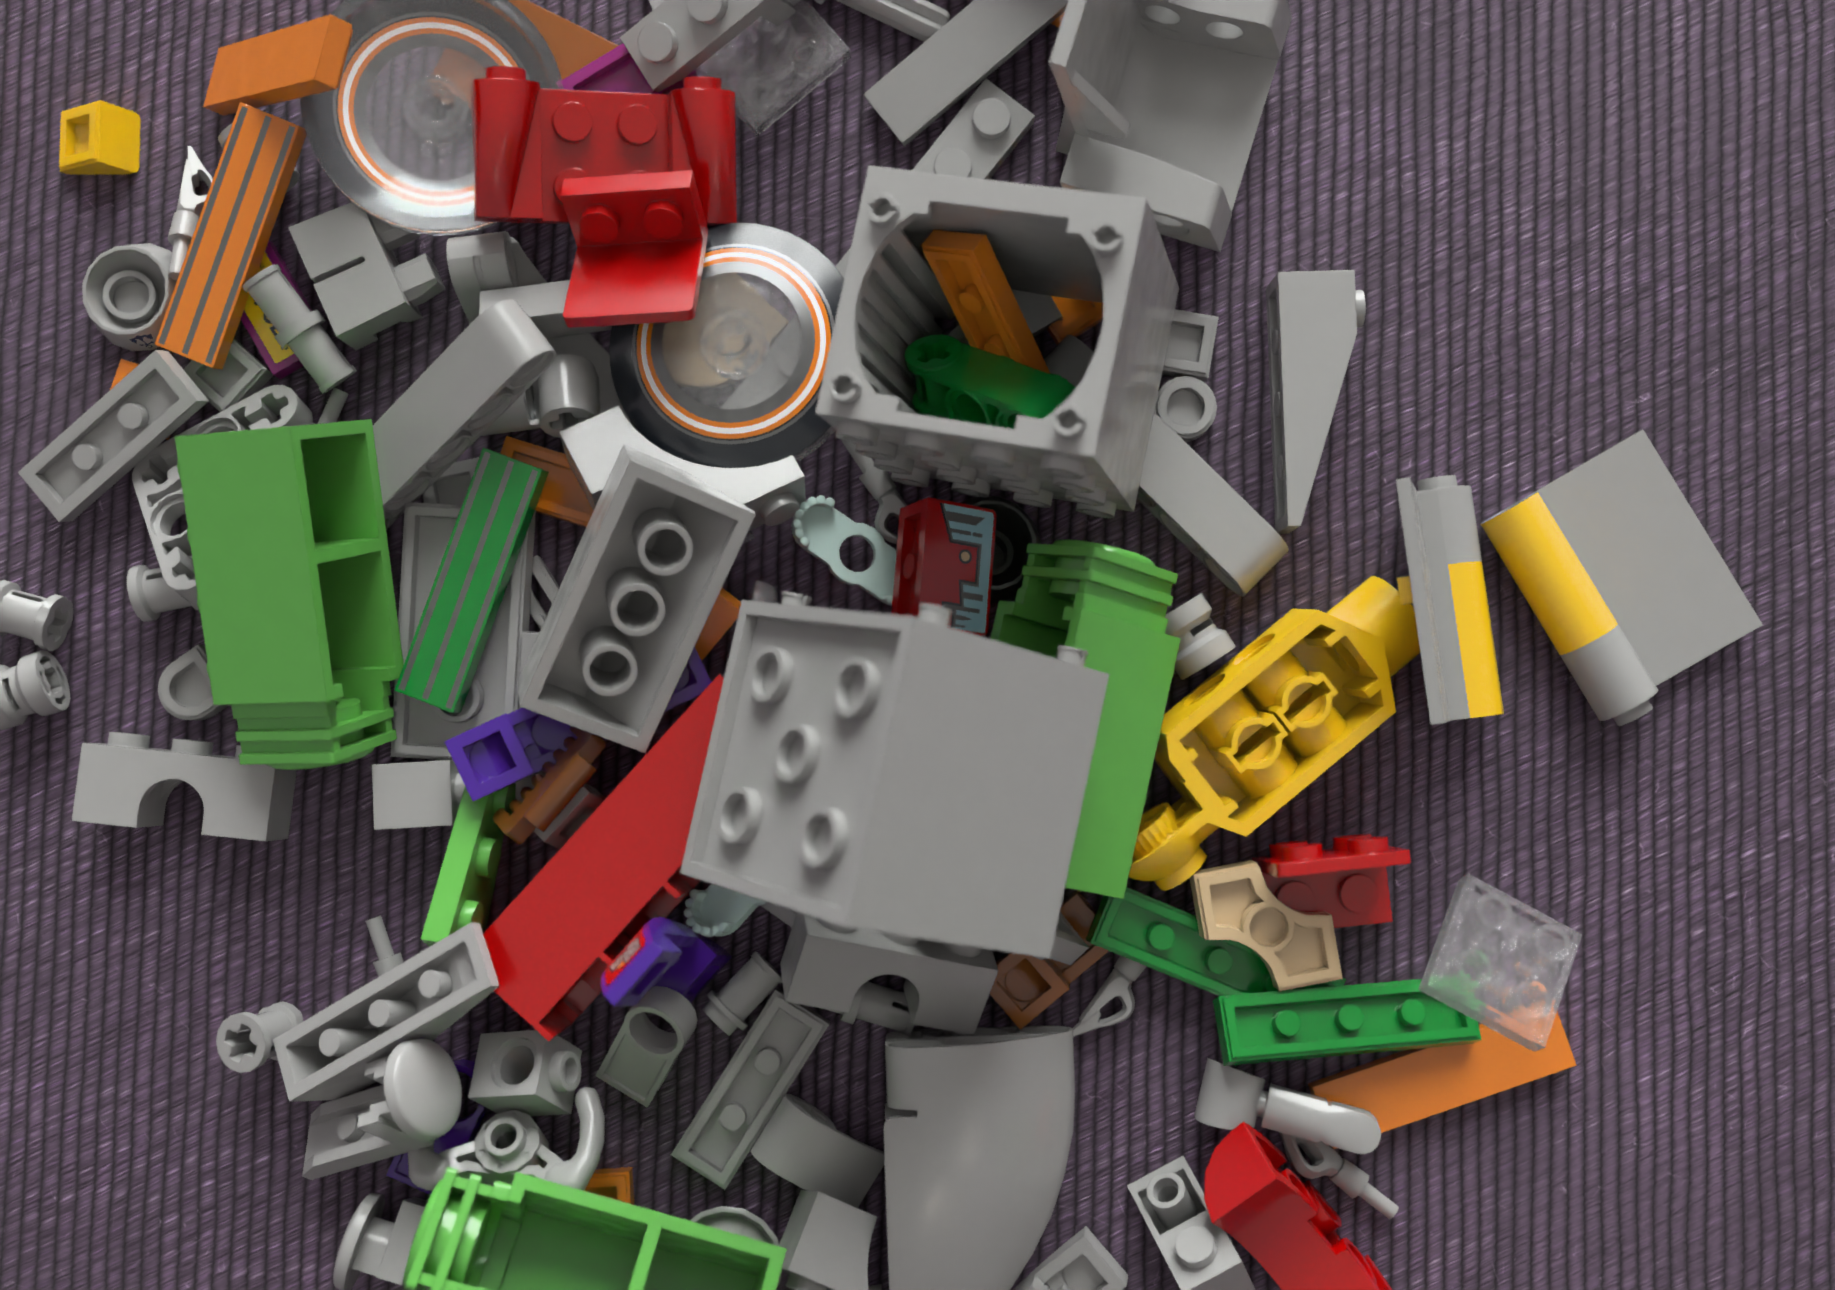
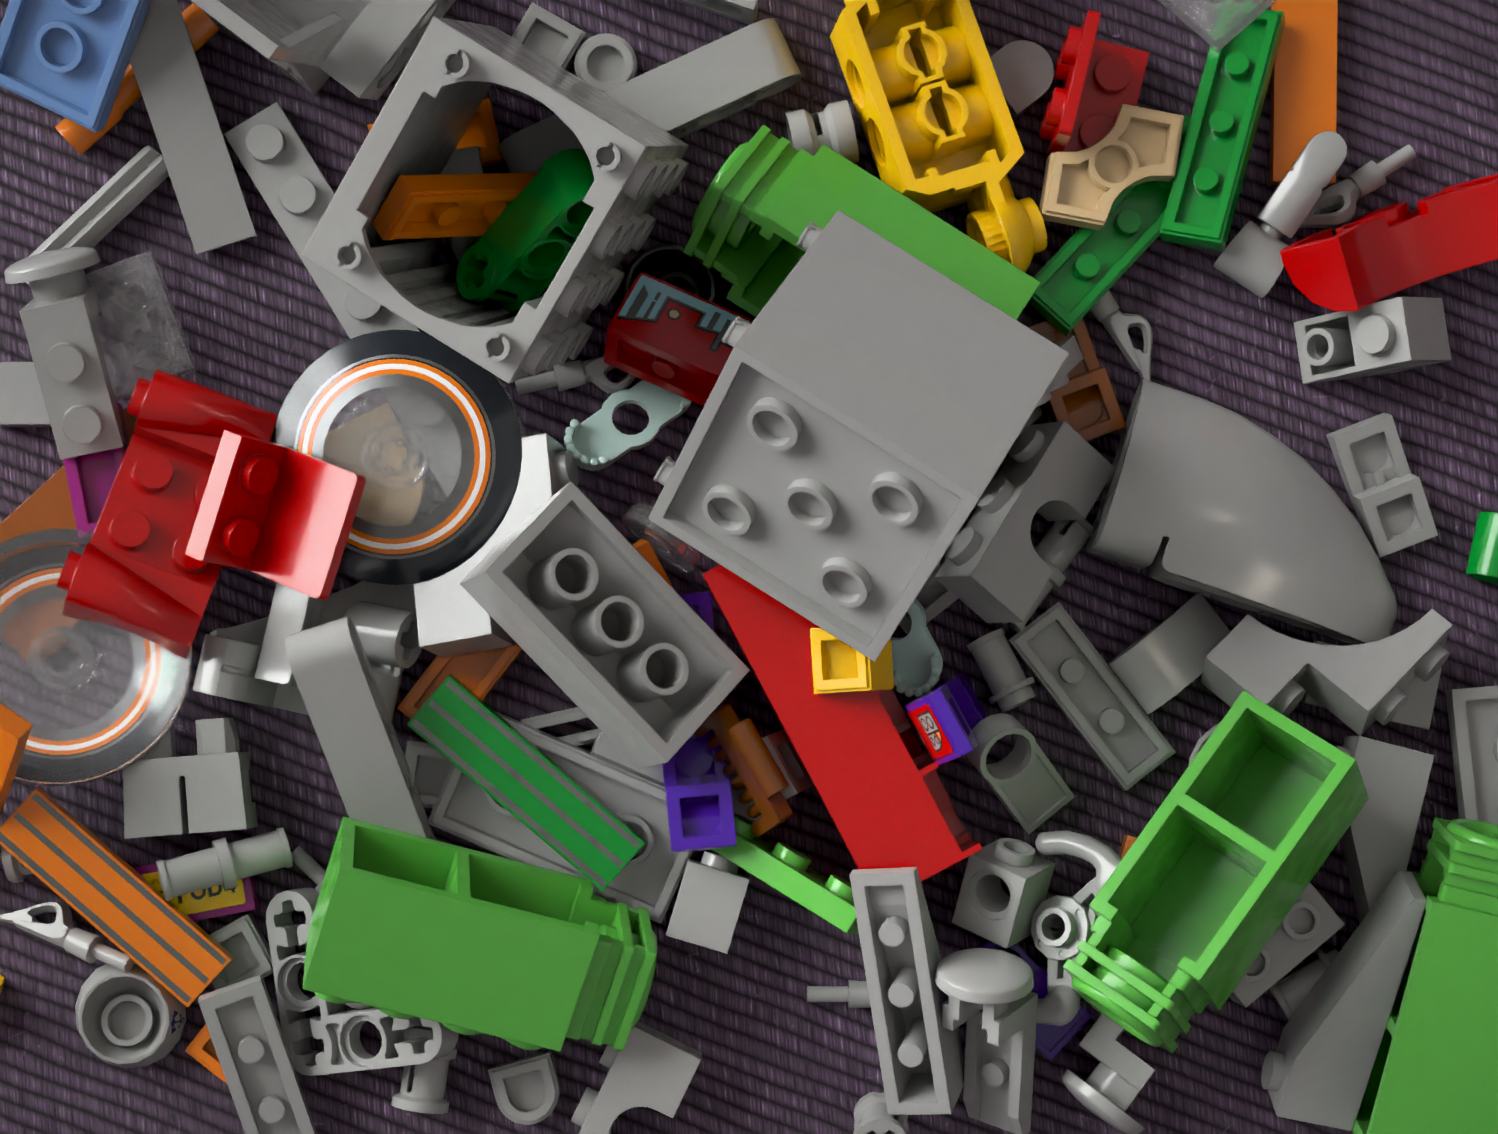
camera: 70 degrees left, 0 degrees up
none -> yellow slope [810,628,894,694]
none -> light grey tile [990,40,1054,119]

